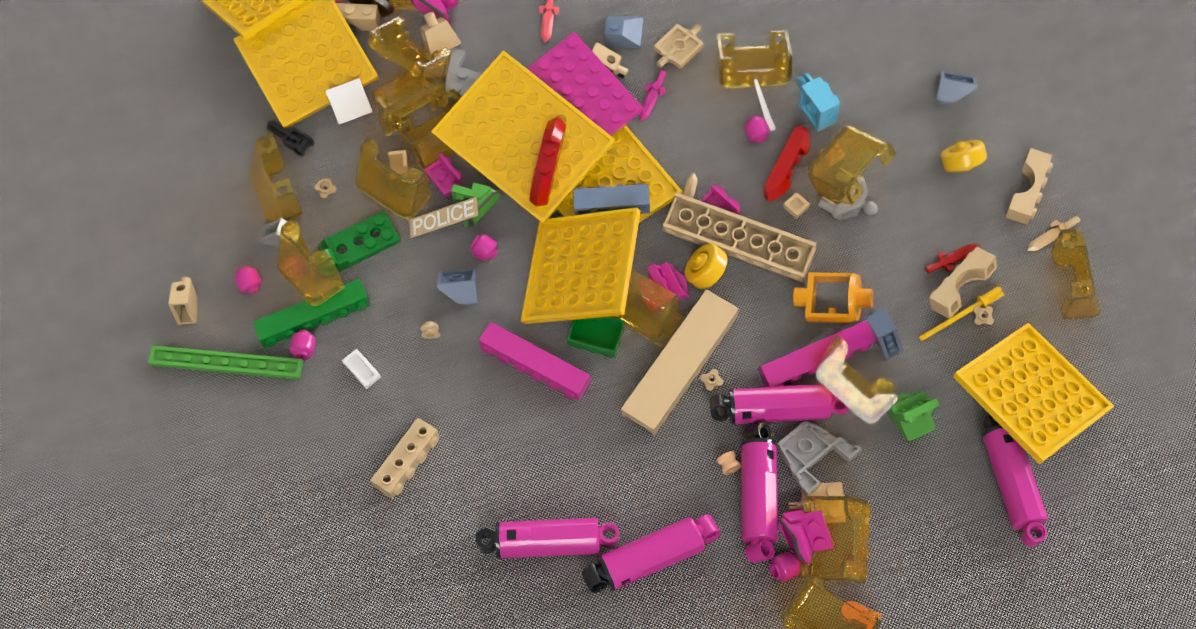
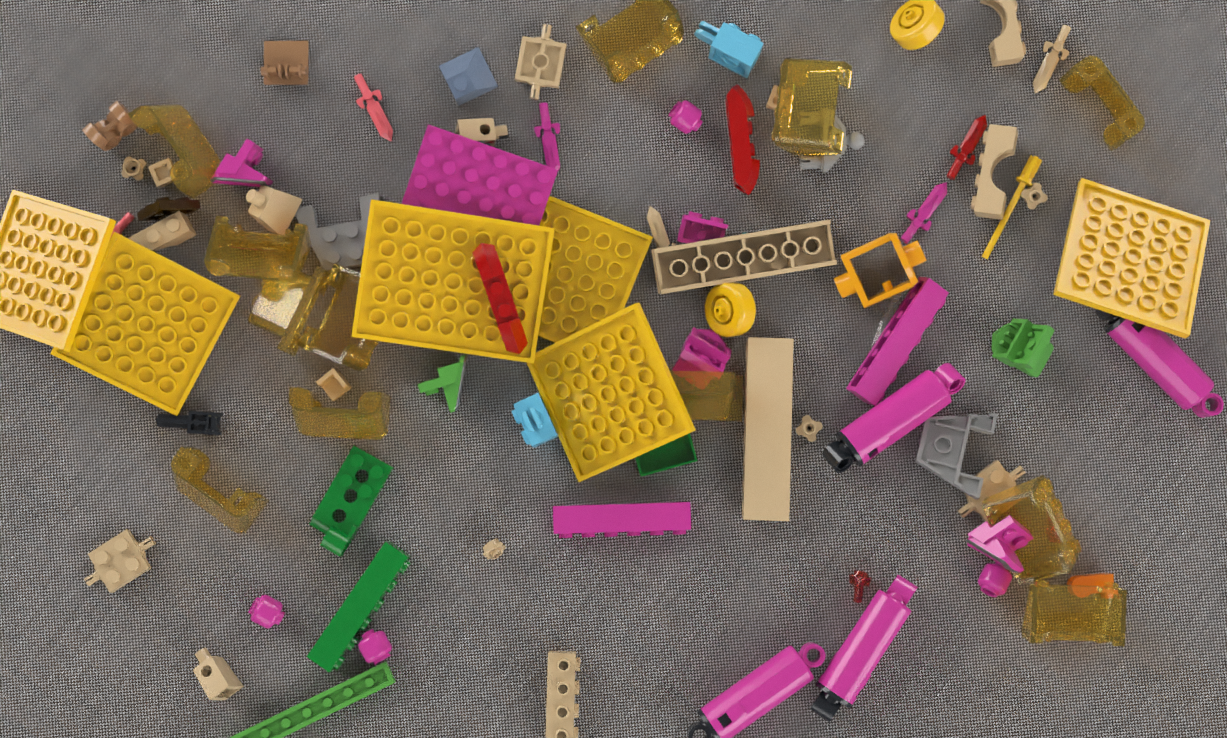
camera: 35 degrees left, 20 degrees up
light grey slope [257,218,300,248] -> none
clear yellow windscreen [277,219,345,306] -> none
tan plate [315,178,337,198] -> none
white tile [326,78,372,125] -> none
white tile [342,349,381,389] -> none
tan sticker [409,197,478,238] -> none
dark pink bracket [424,153,464,198] -> none
sand blue slope [437,269,478,306] -> none
dark pink head [470,234,499,262] -> none
sand blue brick [573,183,650,215] -> none
light nougat wheel [717,451,741,475] -> none
dark pink piece [741,422,778,563] -> none
white sticker [754,79,776,131] -> none
tan plate [783,192,810,219] -> none
clear yellow windscreen [816,335,899,423] -> none
sand blue brick [867,308,903,360] -> none
none -> tan plate [84,529,156,593]
none -> medium azure brick [511,393,559,448]
none -> clear red plate [849,571,872,603]
none -> dark pink sword [900,182,947,244]

